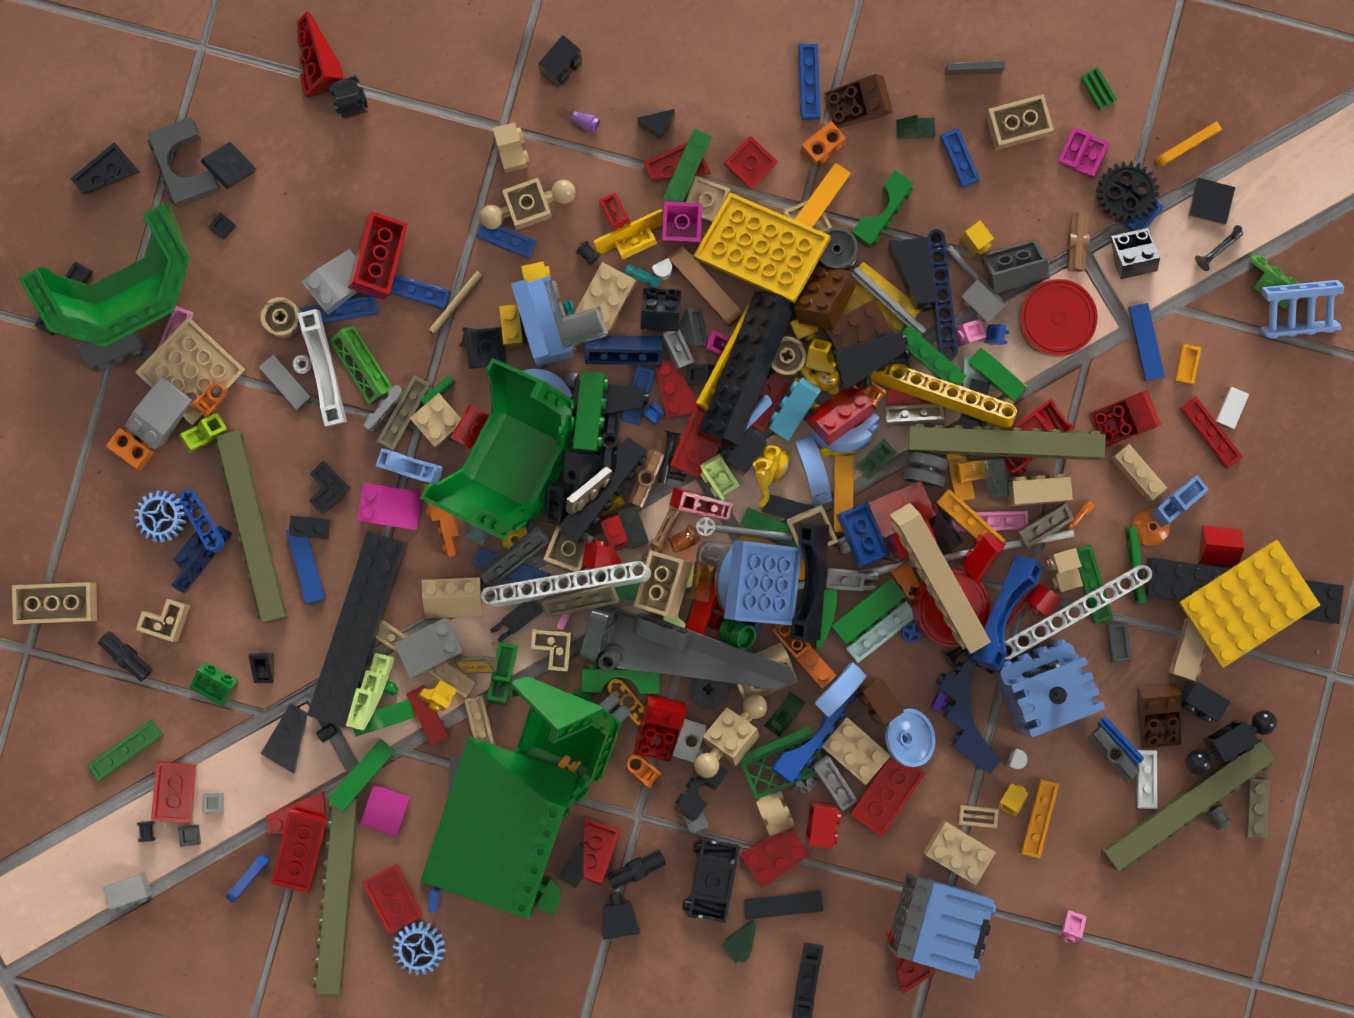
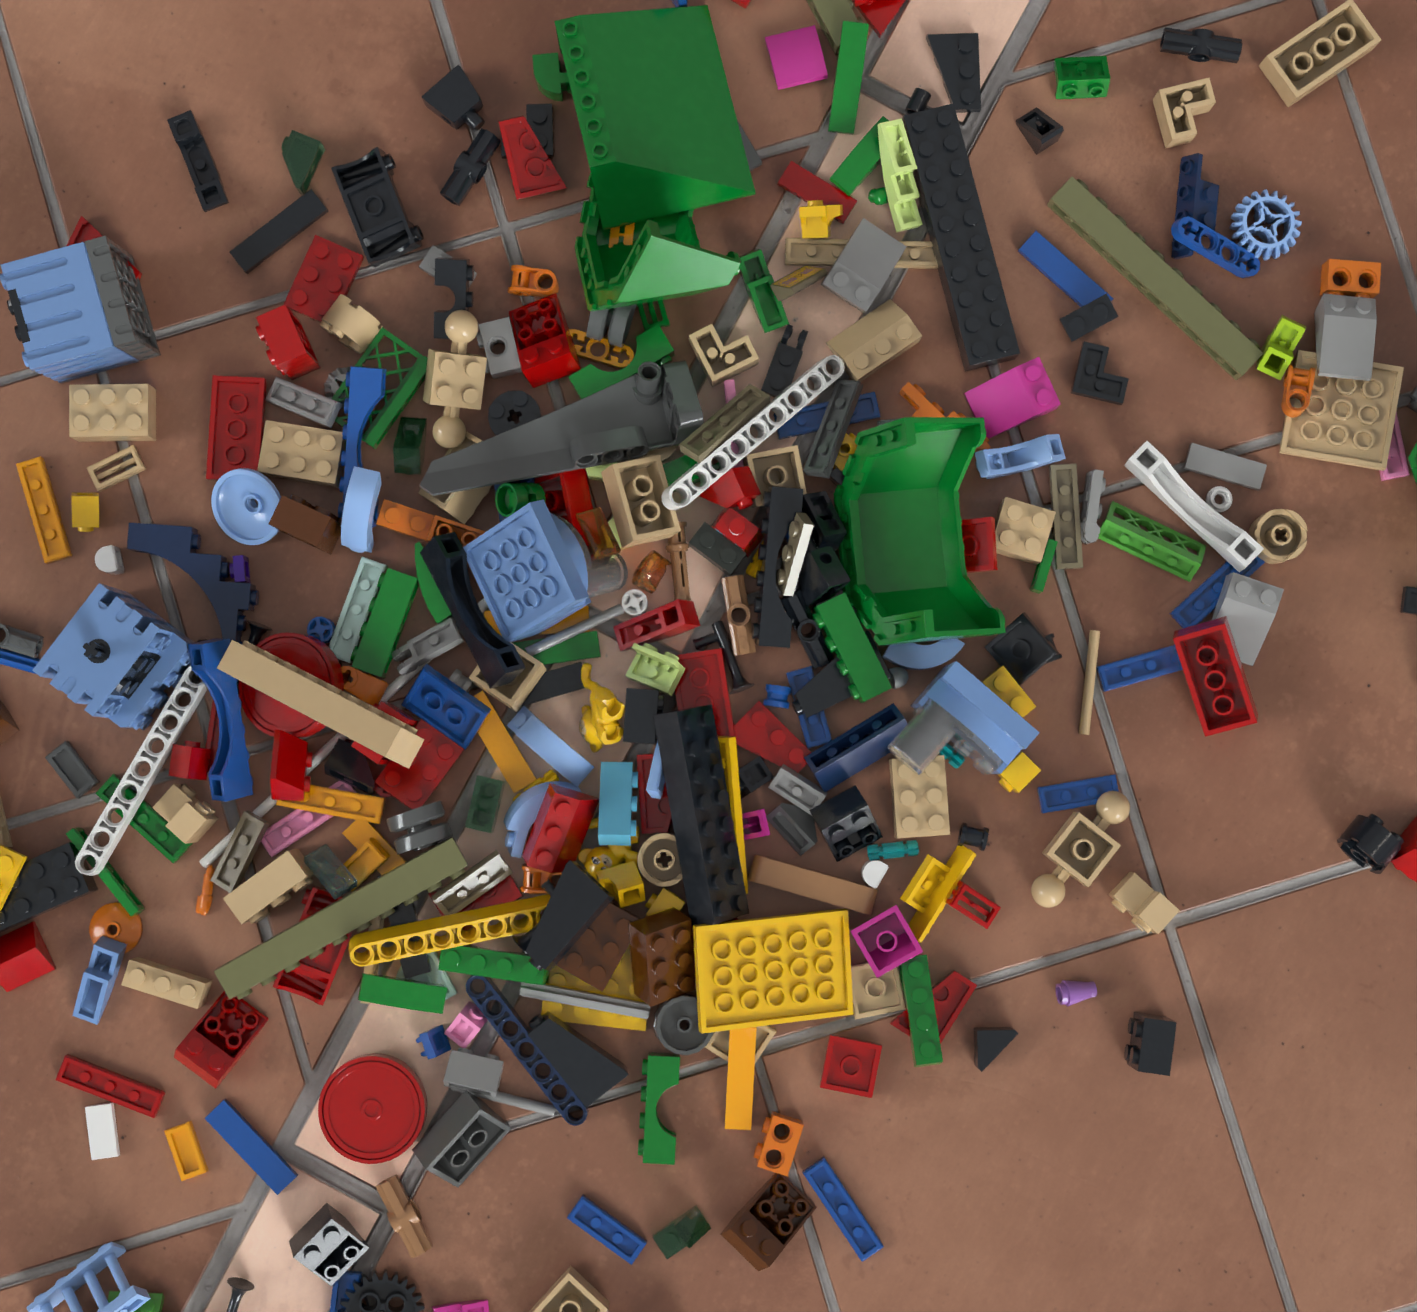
camera: 150 degrees right, 0 degrees up
tan tile [464,695,495,745] -> none
yellow brick [959,220,994,256] -> none

